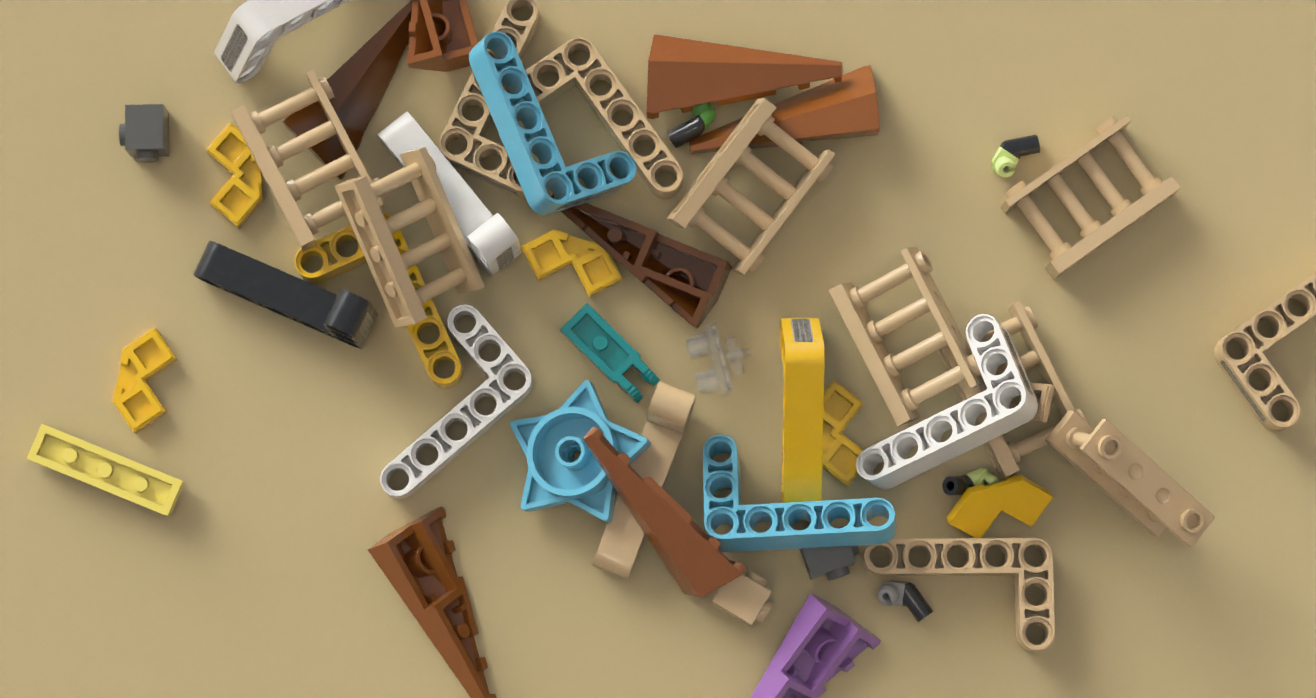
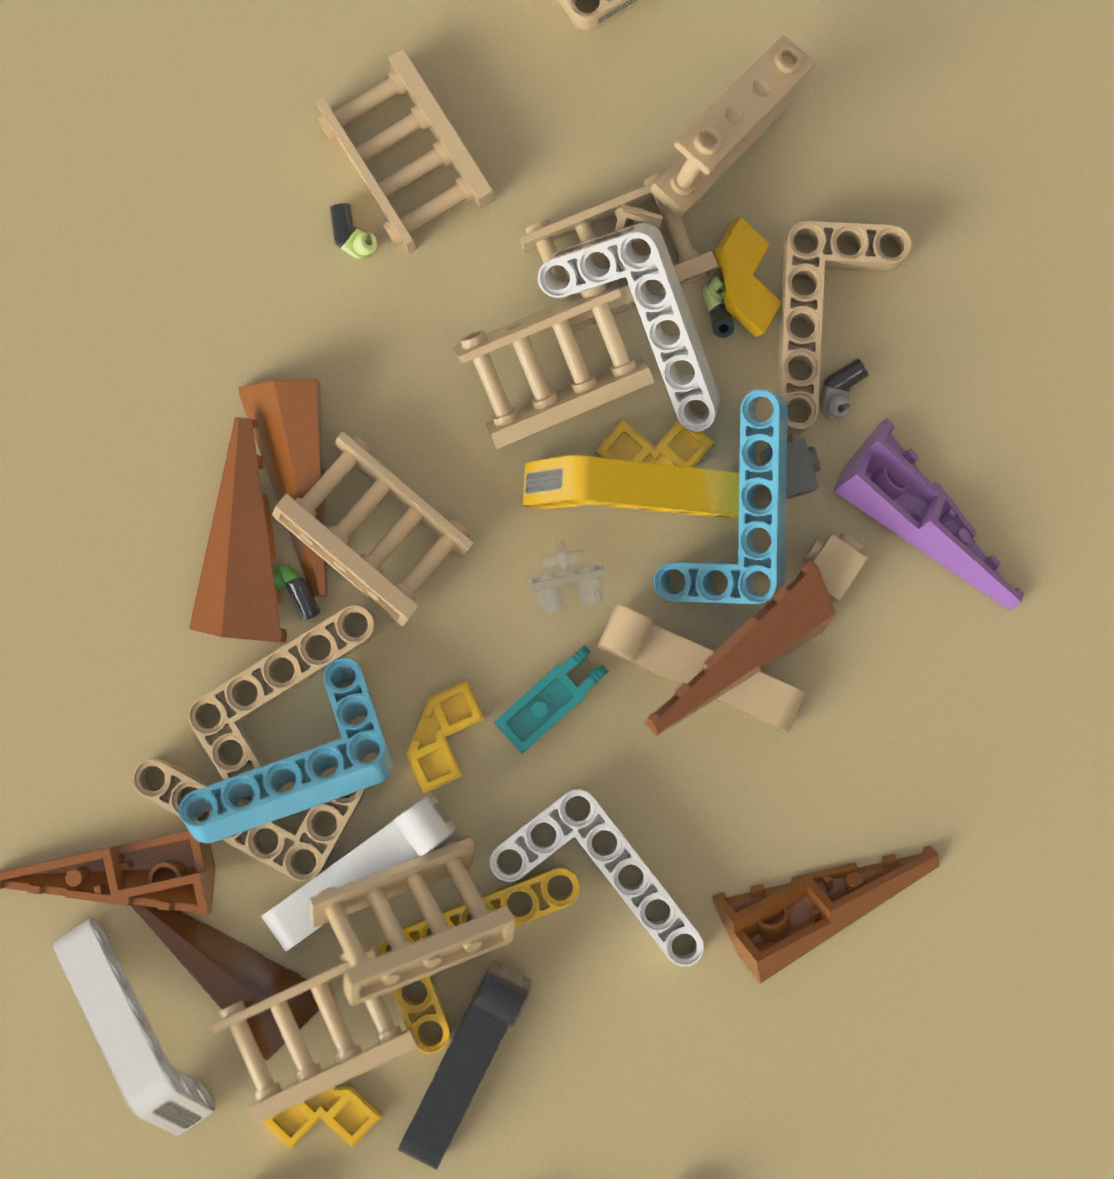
camera: 80 degrees left, 5 degrees up
medium azure plate [510,380,651,523] -> none
reddish brown wedge [551,194,732,328] -> none

